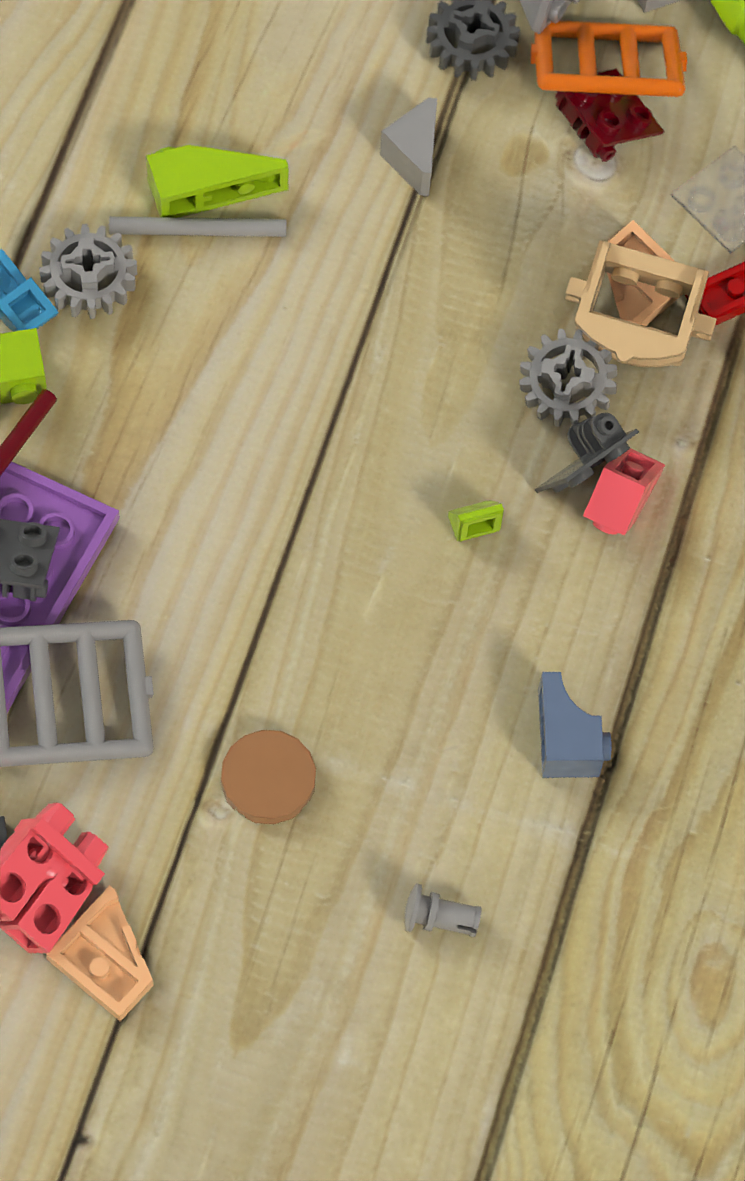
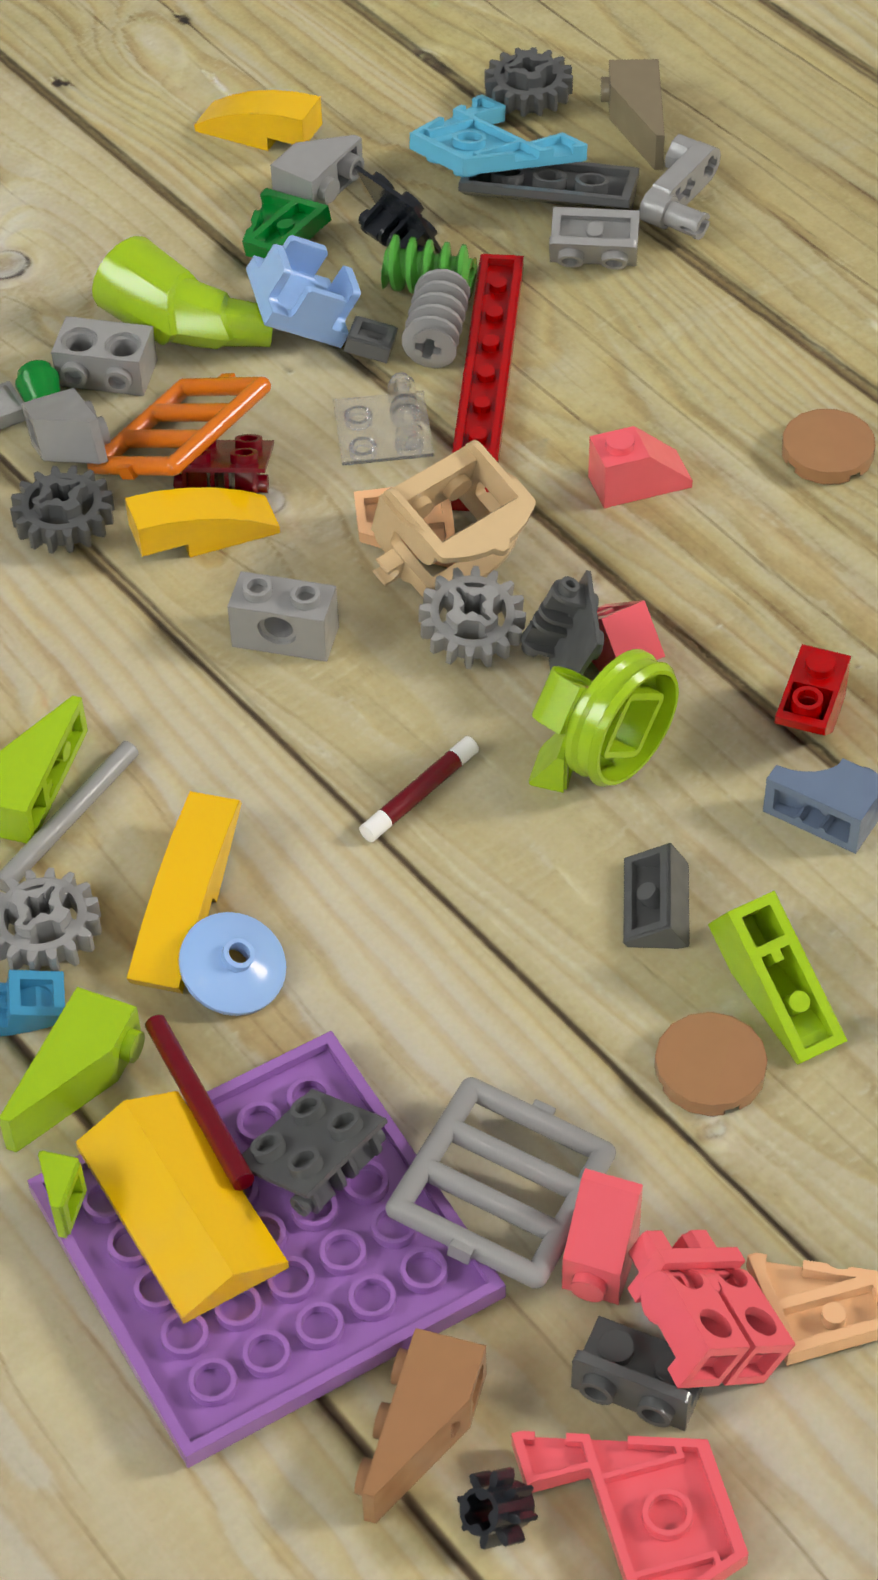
camera: 50 degrees left, 15 degrees down
light grey slope [380,98,437,196] -> none
none -> yellow slope [125,487,280,558]
none -> yellow slope [126,791,242,994]
none -> light blue dish [179,912,286,1016]
none -> light grey brick [227,571,339,662]
none -> dark red bar [359,736,479,842]
none -> lime piece [532,649,679,787]
none -> coral slope [562,1168,643,1305]
none -> dark grey slope [623,843,690,949]
none -> lime slope [708,890,848,1065]
none -> red slope [774,644,851,736]

